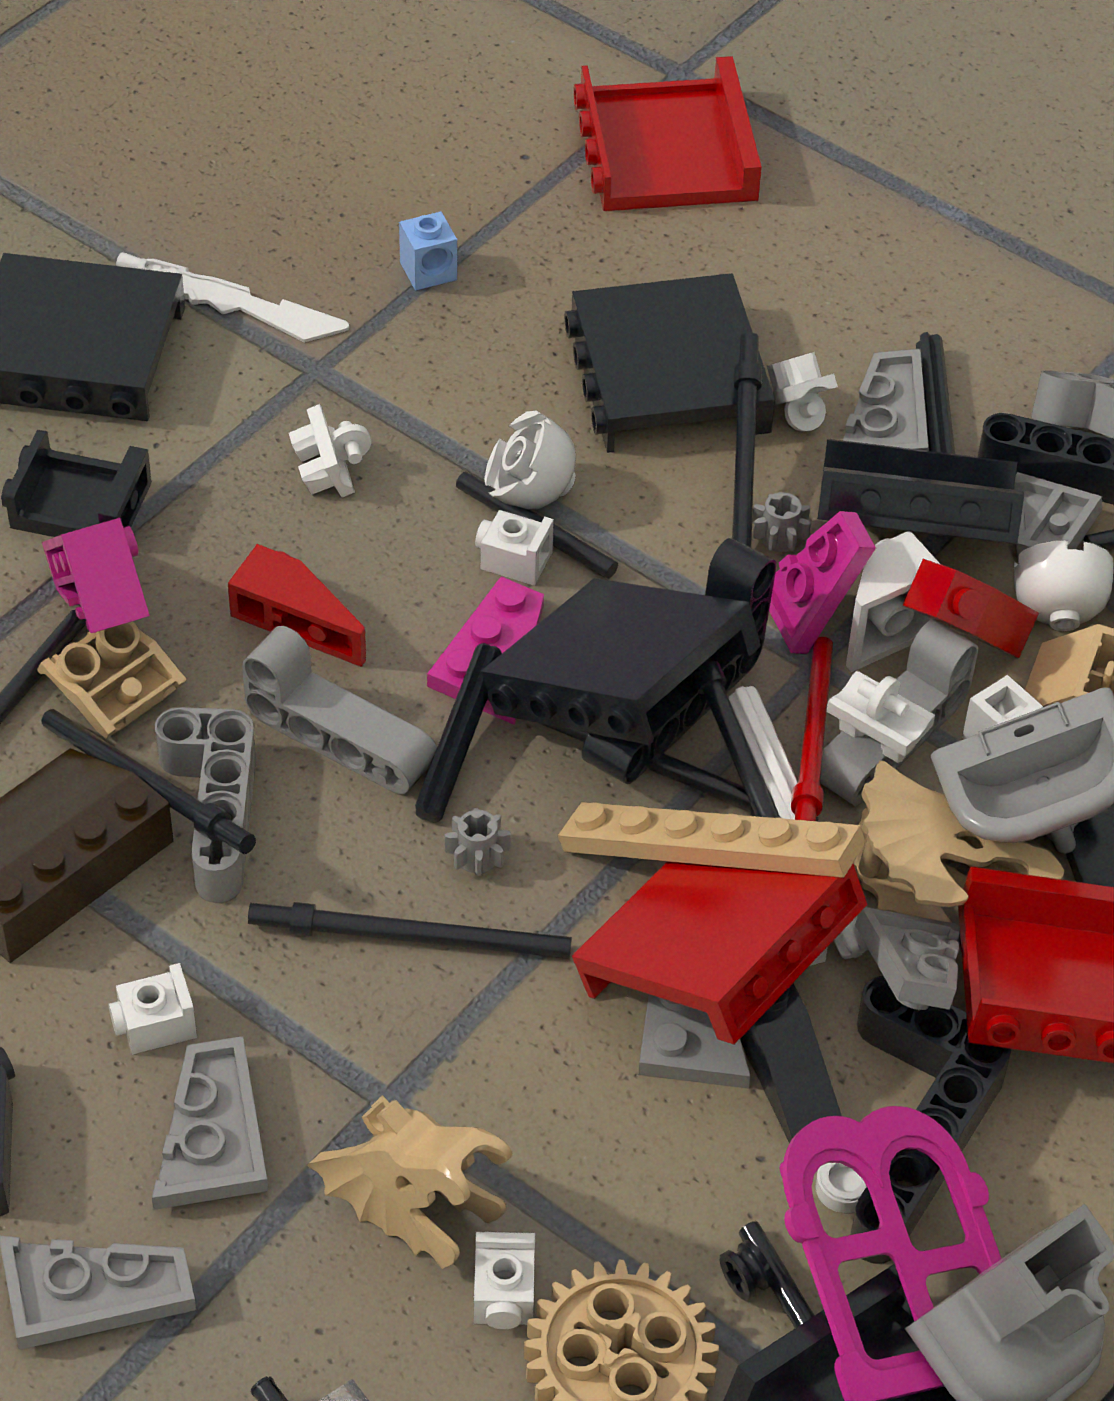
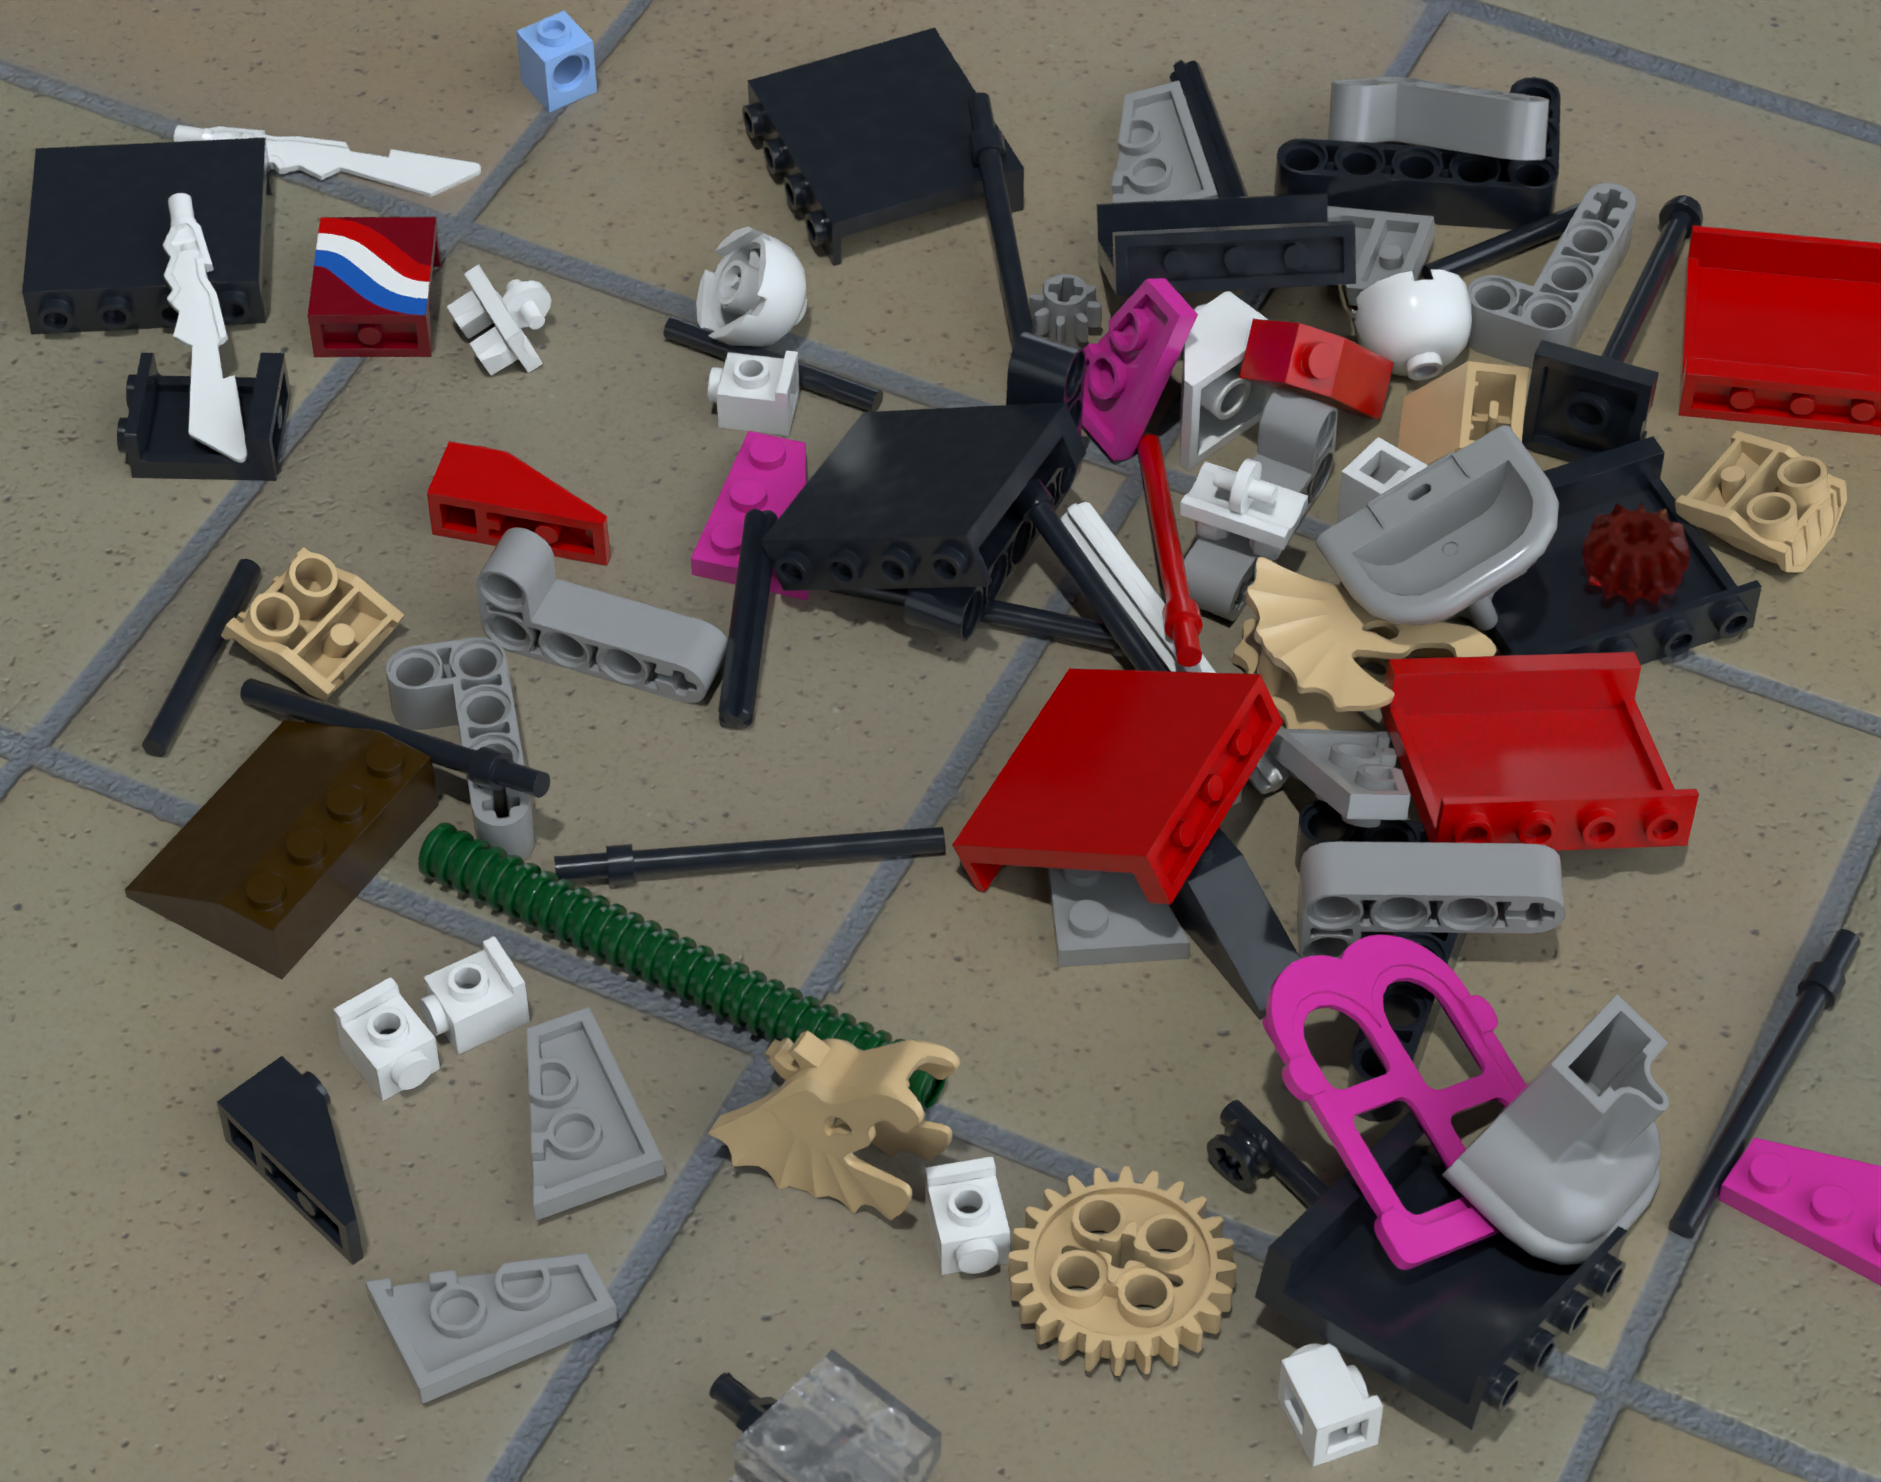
camera: 10 degrees left, 0 degrees up
dark pink wedge [42,518,150,633] -> none
light grey gear [445,808,511,876] -> none
tan plate [558,802,866,878] -> none
white hips [767,352,838,432] -> none
white tile [815,1163,867,1213] -> none
none -> white sword [163,193,248,463]
none -> panel [307,217,441,357]
none -> white brick [333,977,440,1101]
none -> dark green piece [418,822,946,1112]
none -> light grey beam [1297,842,1565,958]

